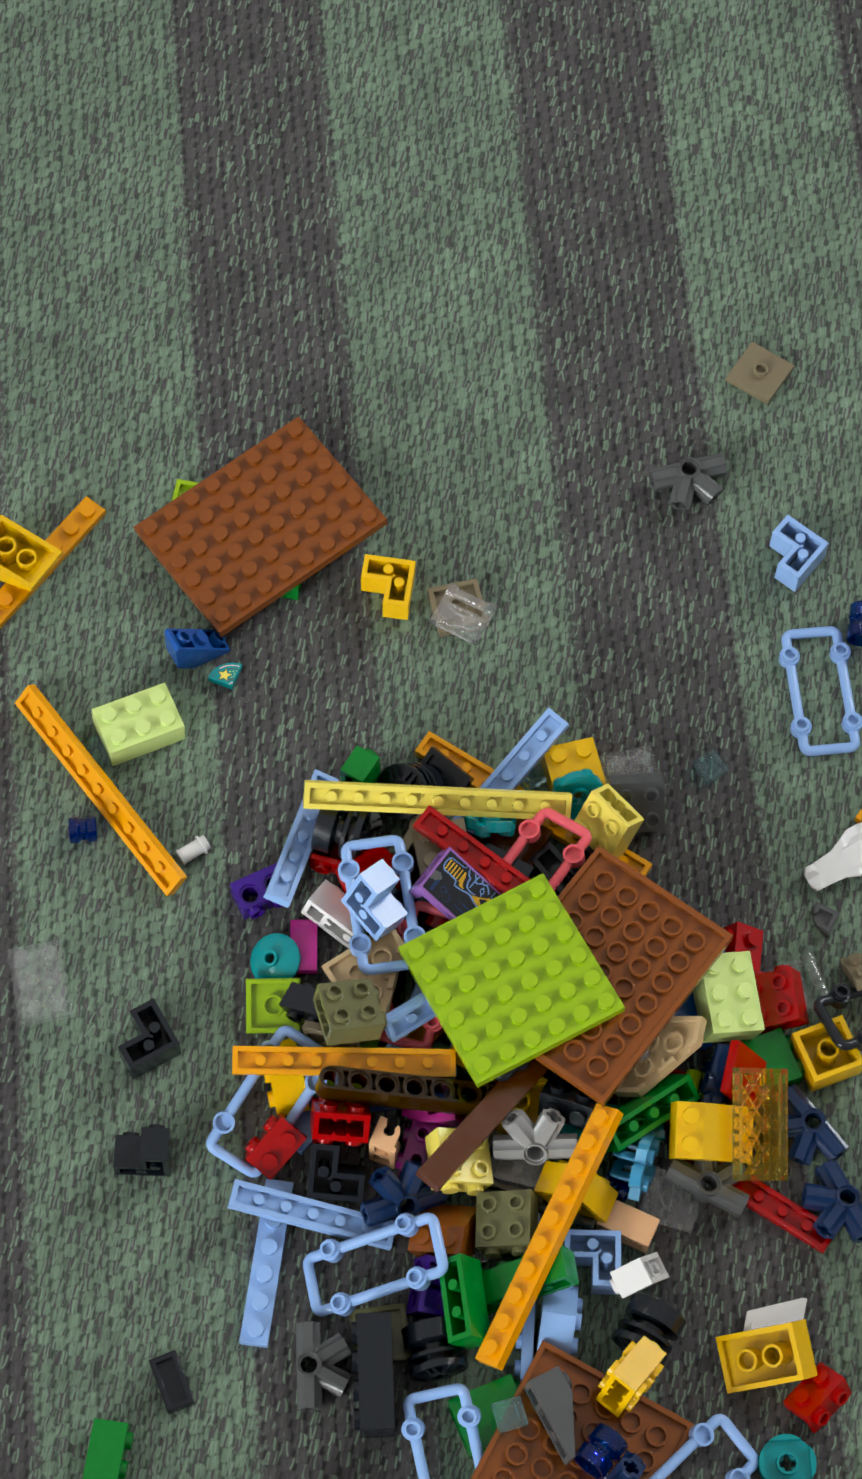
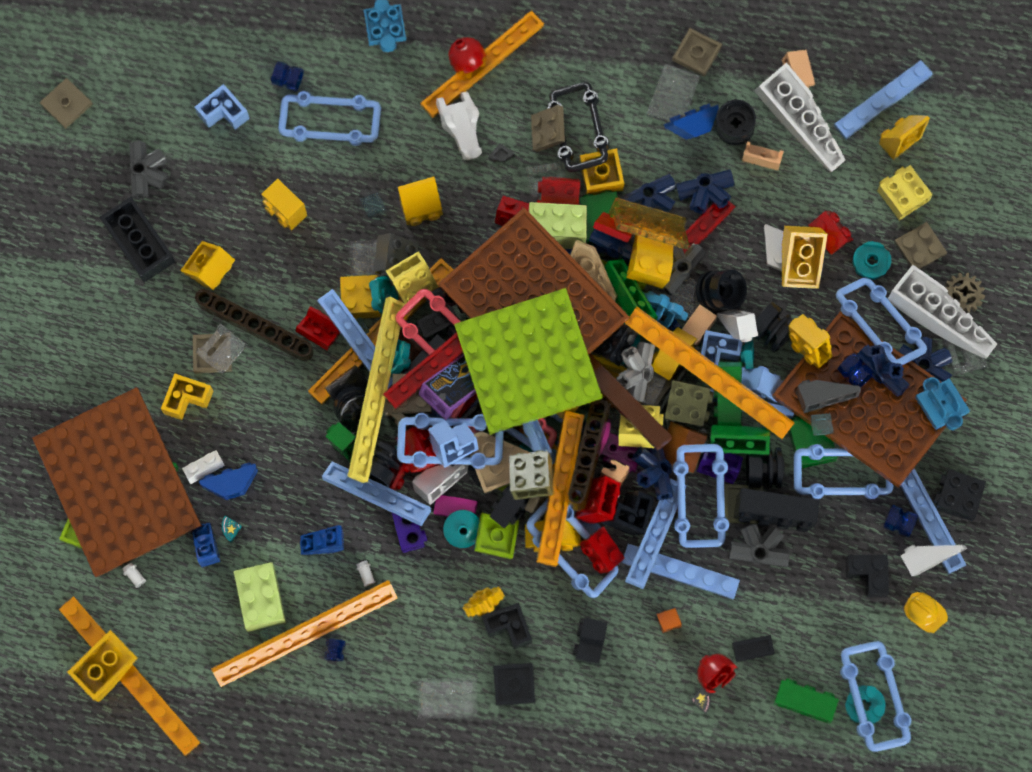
camera: 75 degrees left, 10 degrees up
none -> black brick [100,197,175,283]
none -> white pin [122,562,146,588]
none -> yellow slope [180,241,235,290]
none -> white plate [182,450,225,484]
none -> dark brown beam [195,289,313,361]
none -> blue slope [199,463,258,500]
none -> yellow brick [262,179,307,231]
none -> red bracket [295,306,340,350]
none -> blue slope [300,525,344,555]
none -> yellow slope [398,177,443,226]
none -> yellow gear [463,587,505,617]
none -> black plate [493,663,535,706]
none -> orange slope [656,608,682,633]
none -> dark grey tile [691,687,711,714]
none -> black wheel [696,270,747,310]
none -> red cylinder [697,654,737,693]
none -> teal plate [741,338,755,369]

